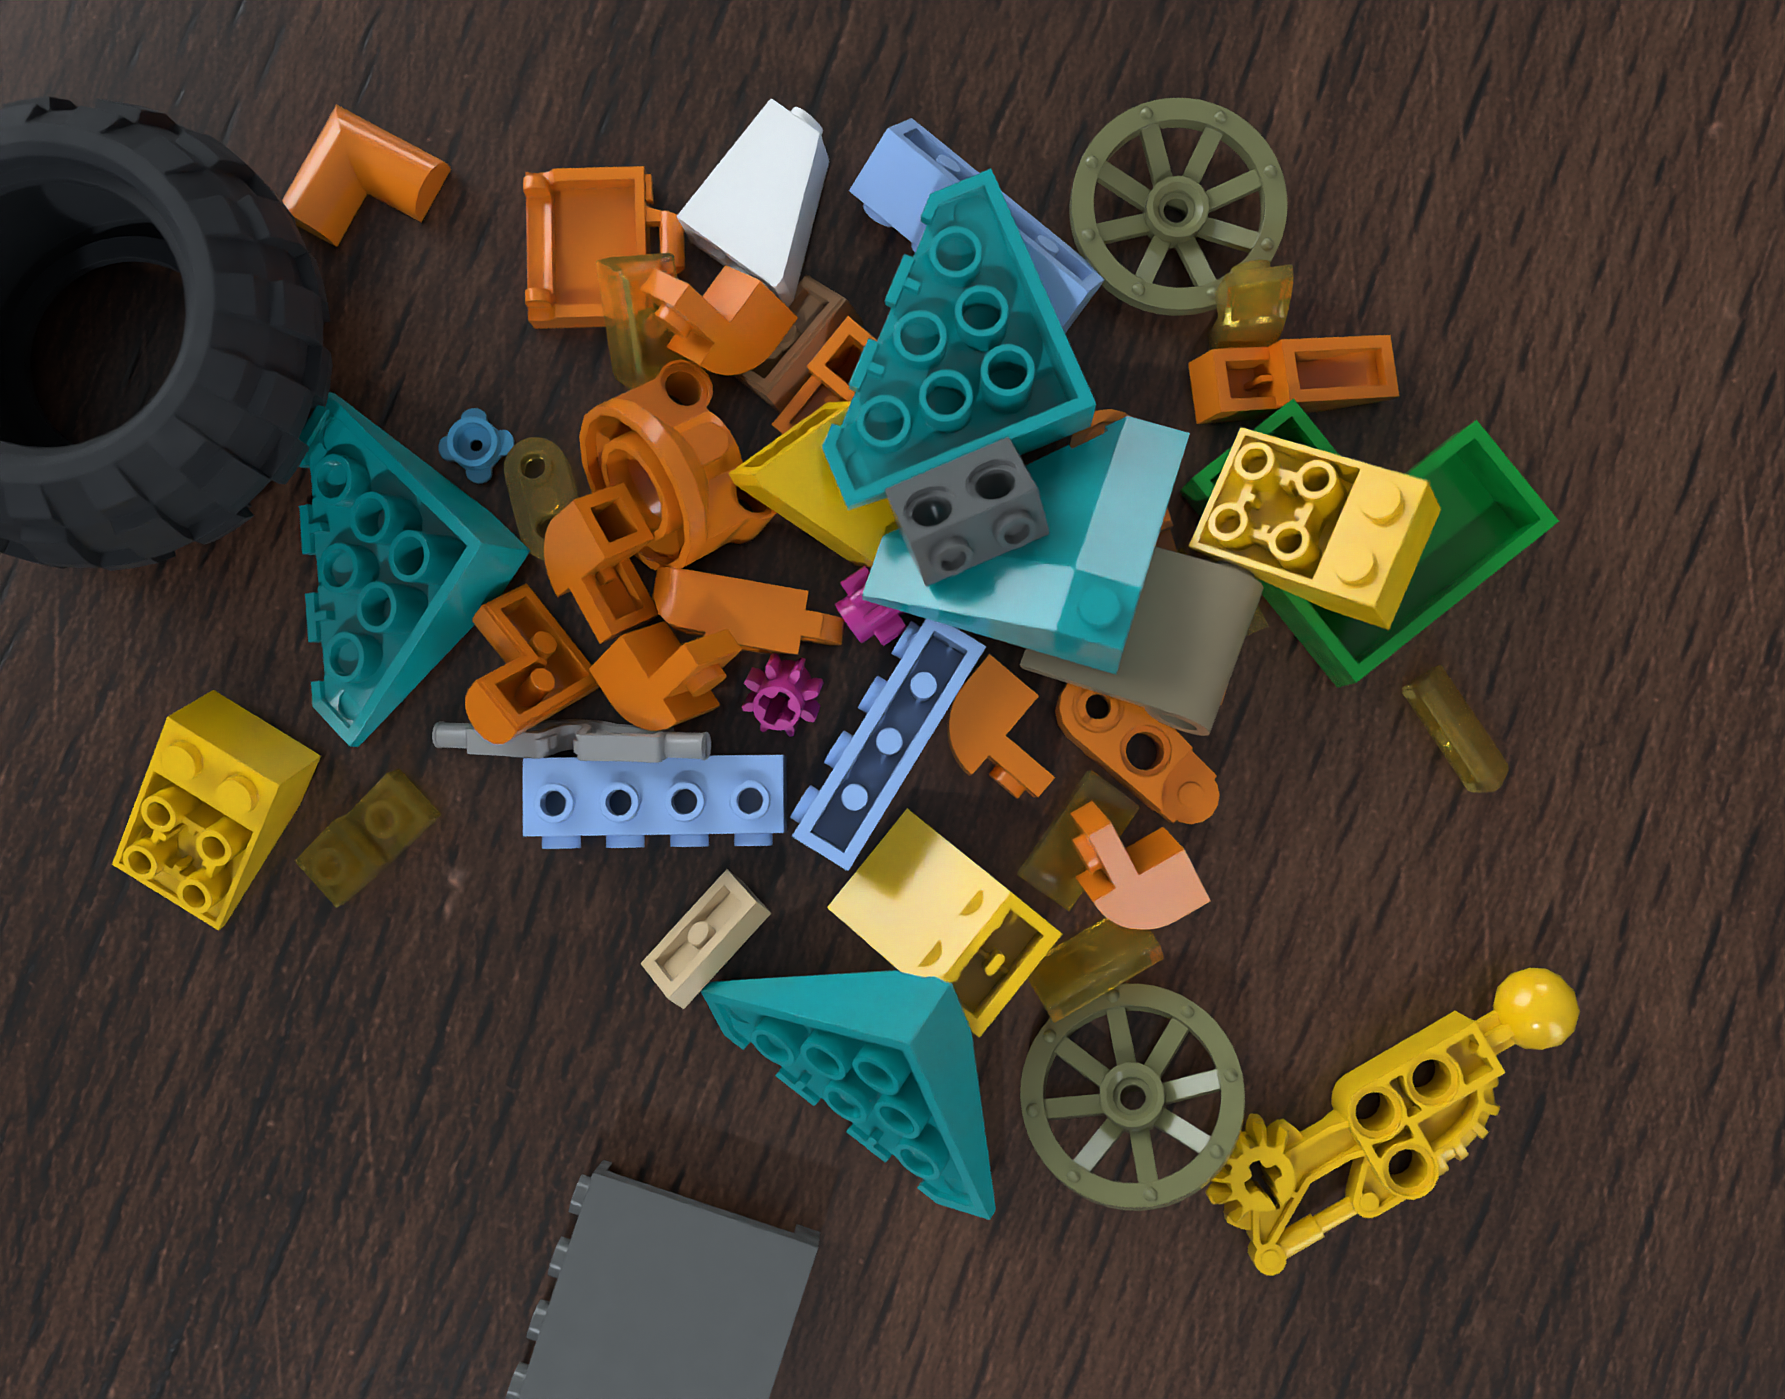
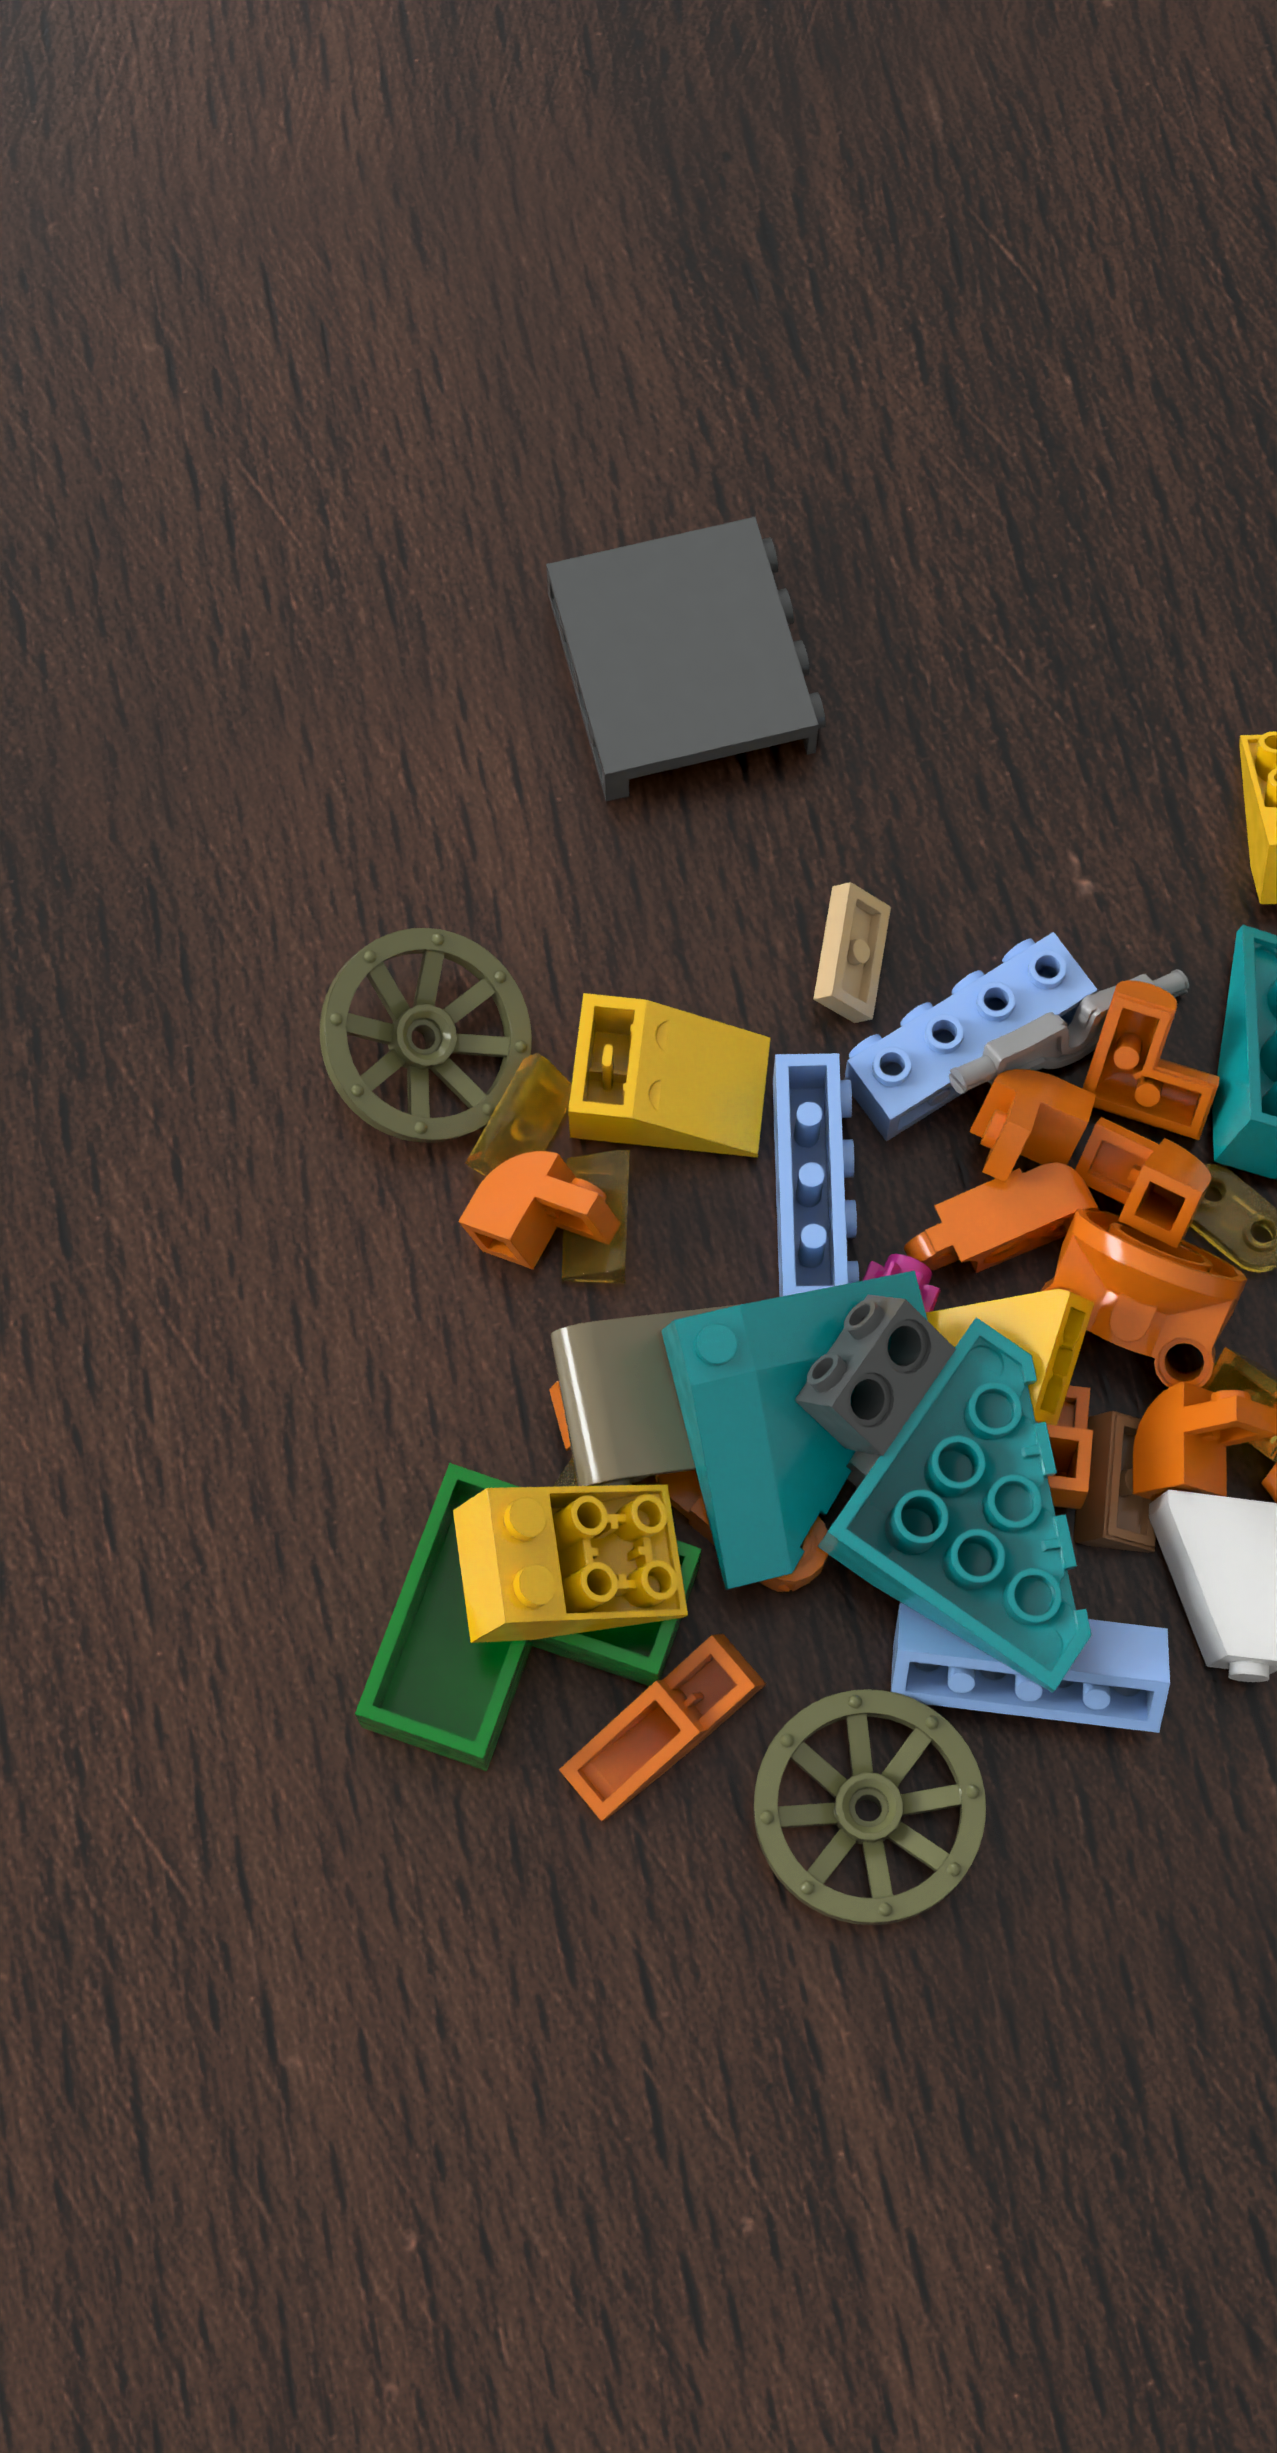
camera: 150 degrees right, 15 degrees down
clear yellow slope [295,769,441,908] -> none
teal slope [701,971,996,1220] -> none
dark pink gear [742,653,823,737] -> none
orange brick [947,654,1055,799] -> none
orange piece [1055,683,1220,824] -> none
yellow arm [1205,968,1580,1276] -> none
clear yellow slope [1207,260,1294,350] -> none
clear yellow slope [1402,665,1509,793] -> none

